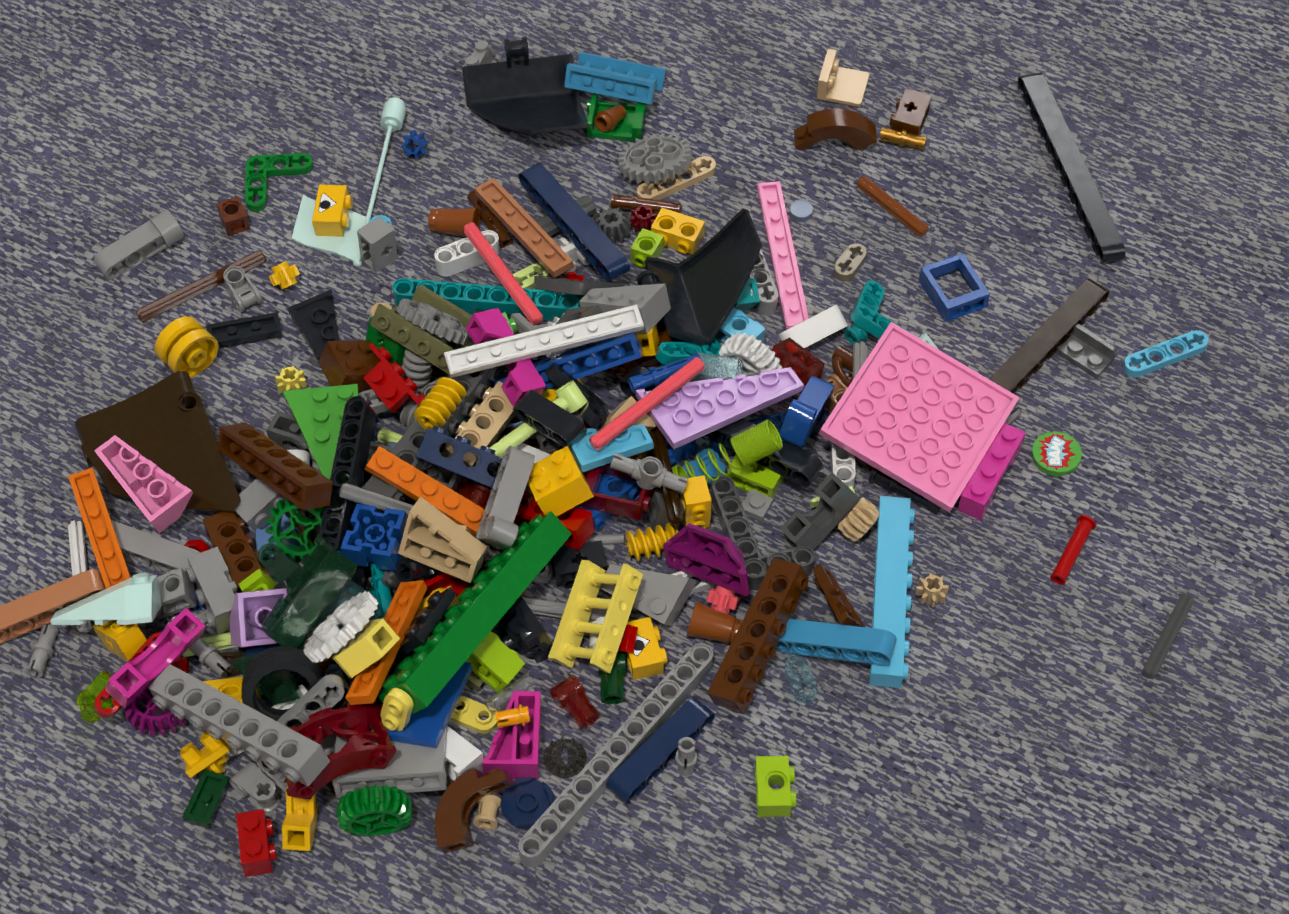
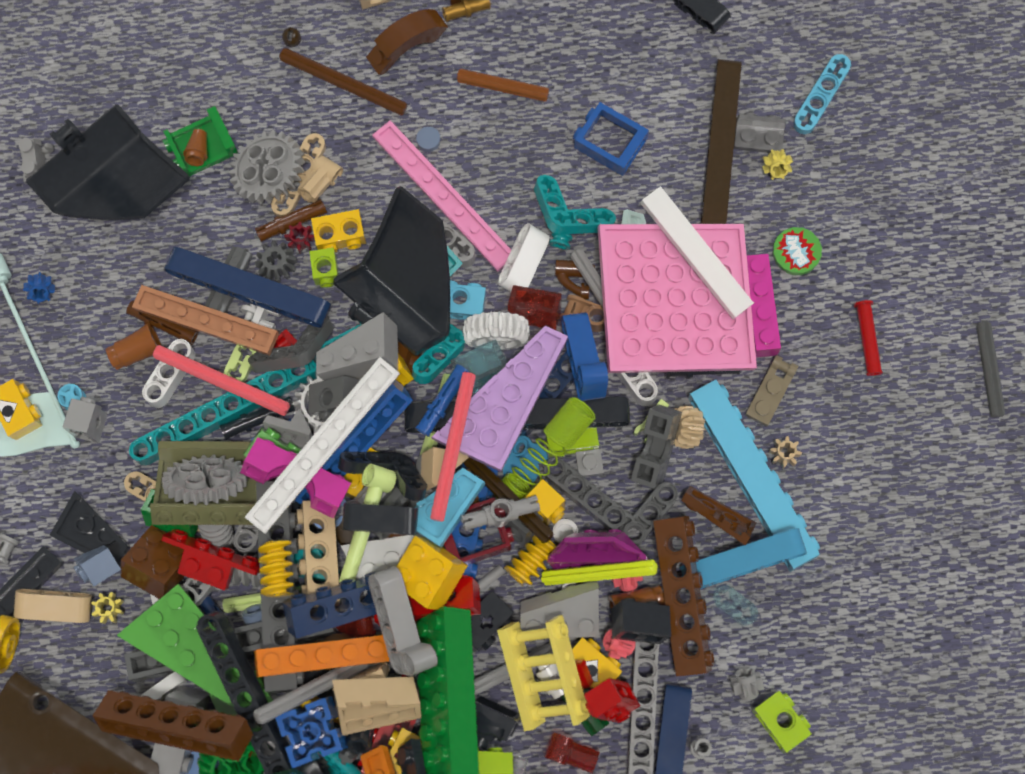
camera: 30 degrees left, 20 degrees up
yellow gear [269,261,300,290] -> none
dark azure fence [564,52,666,104] -> none
dark tan beam [834,243,867,281] -> none
none -> tan beam [13,589,92,623]
none -> sand blue slope [73,545,121,586]
none -> reddish brown axle [279,48,407,115]
none -> dark brown hinge [282,27,301,47]
none -> tan piece [298,155,343,203]
none -> neon yellow axle [541,559,658,586]
none -> red brick [584,678,641,723]
none -> coral gear [603,630,636,660]
none -> black brick [611,598,671,644]
none -> white tile [640,186,754,319]
none -> light grey gear [730,667,764,700]
none -> dark tan plate [745,355,799,427]
none -> light yellow gear [763,149,793,180]

